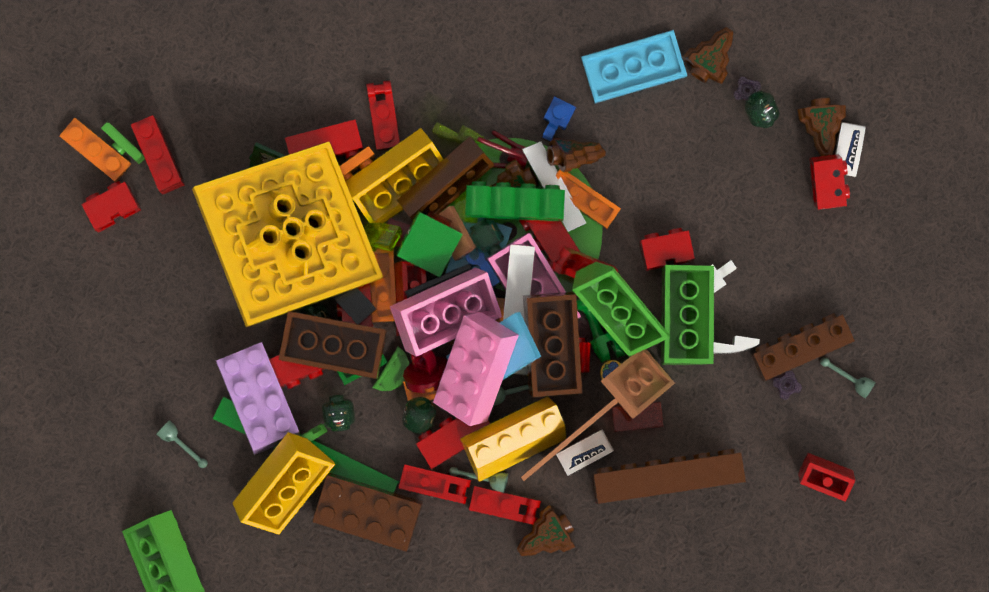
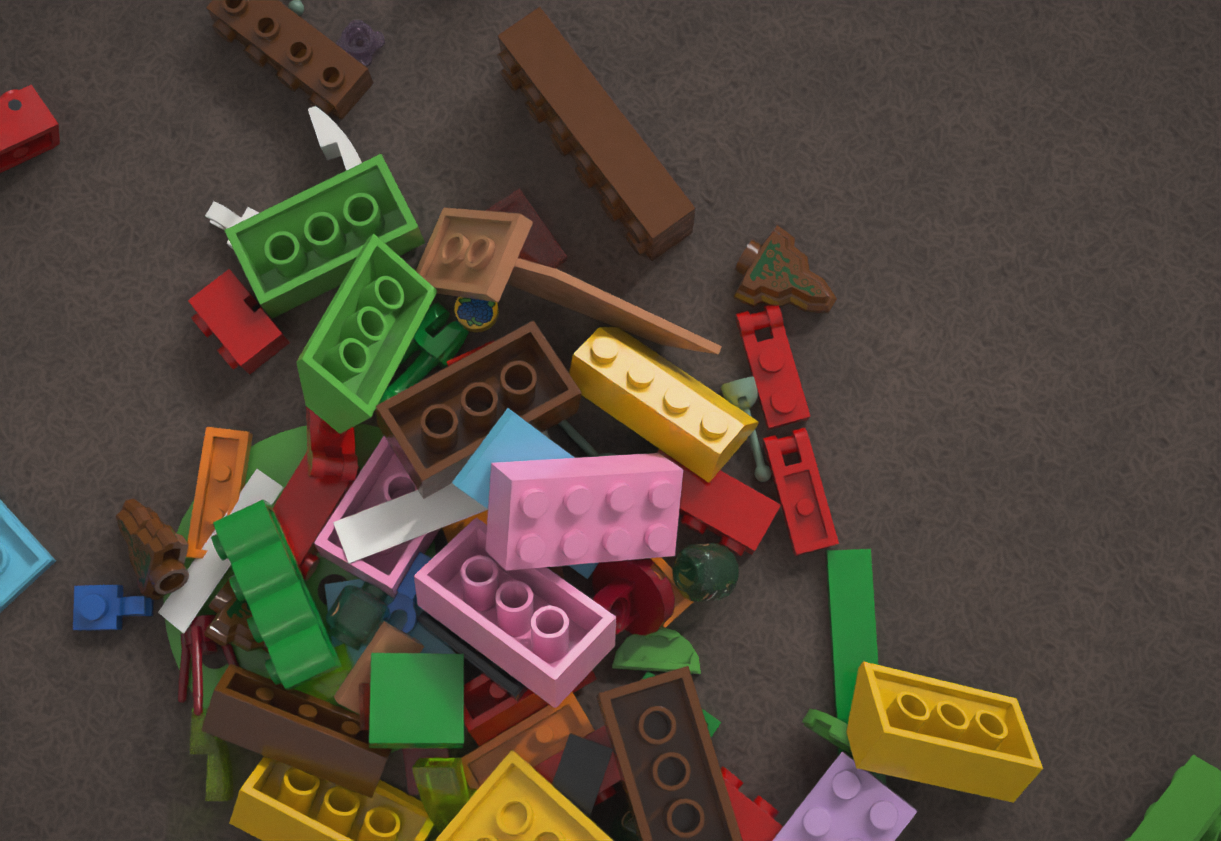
camera: 115 degrees left, 5 degrees down
reddish brown brick [313,473,423,552] -> none
clear green head [322,395,355,432] -> none
white slope [556,430,614,476] -> none

